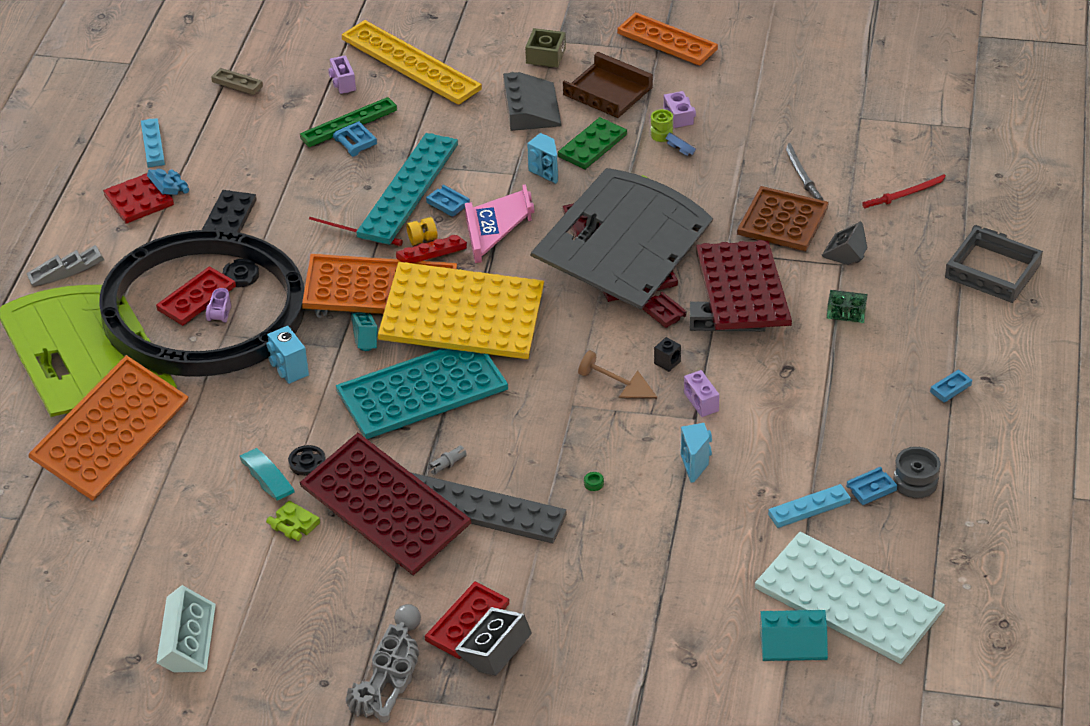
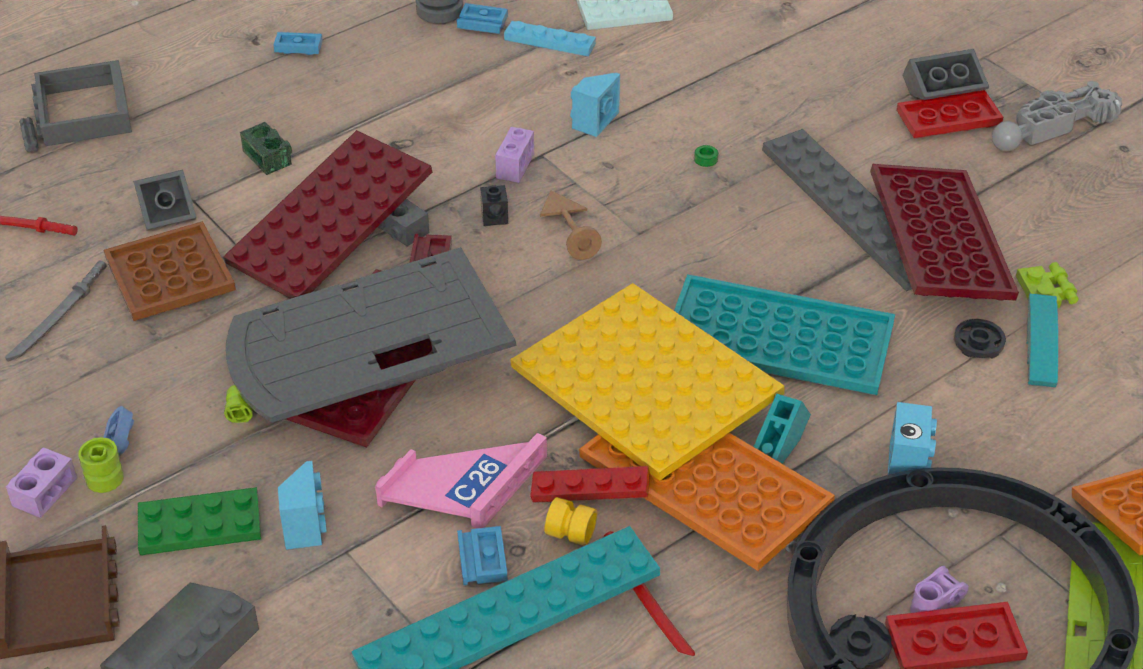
camera: 140 degrees left, 0 degrees up
light grey pin [428,445,467,475] -> none

